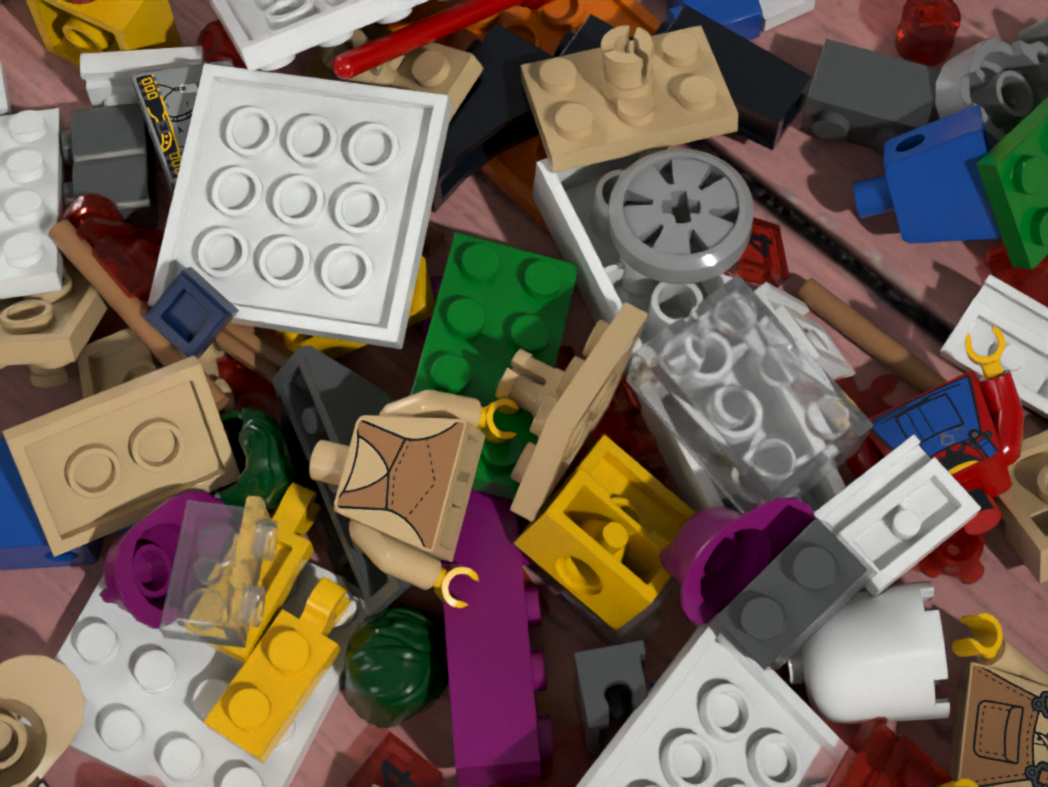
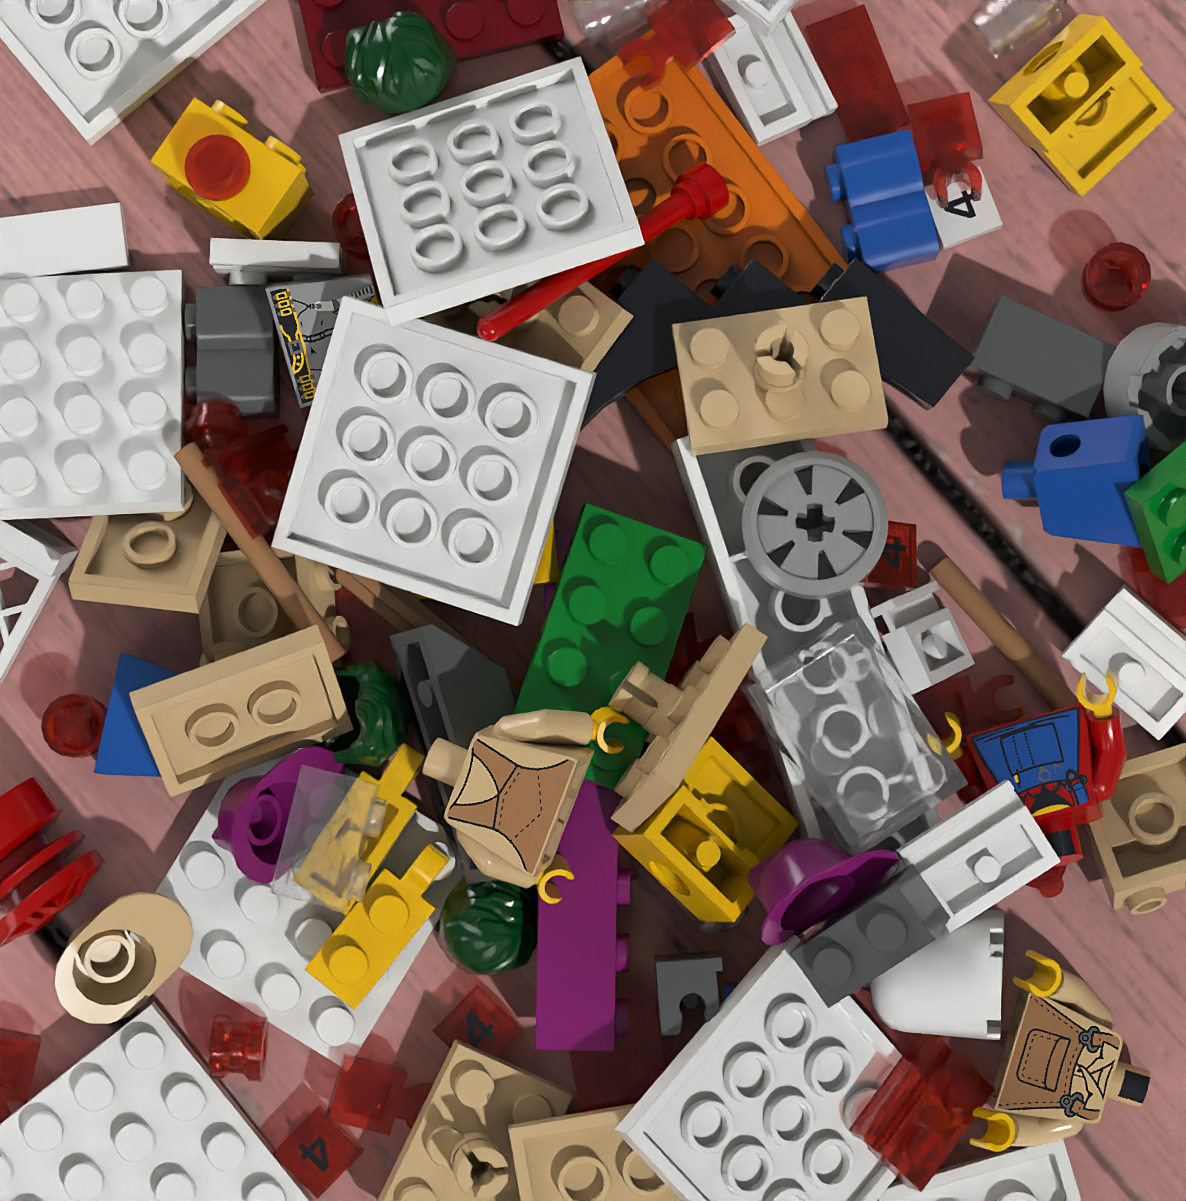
camera: 10 degrees right, 20 degrees up
dark blue tile [144,267,239,359] -> none

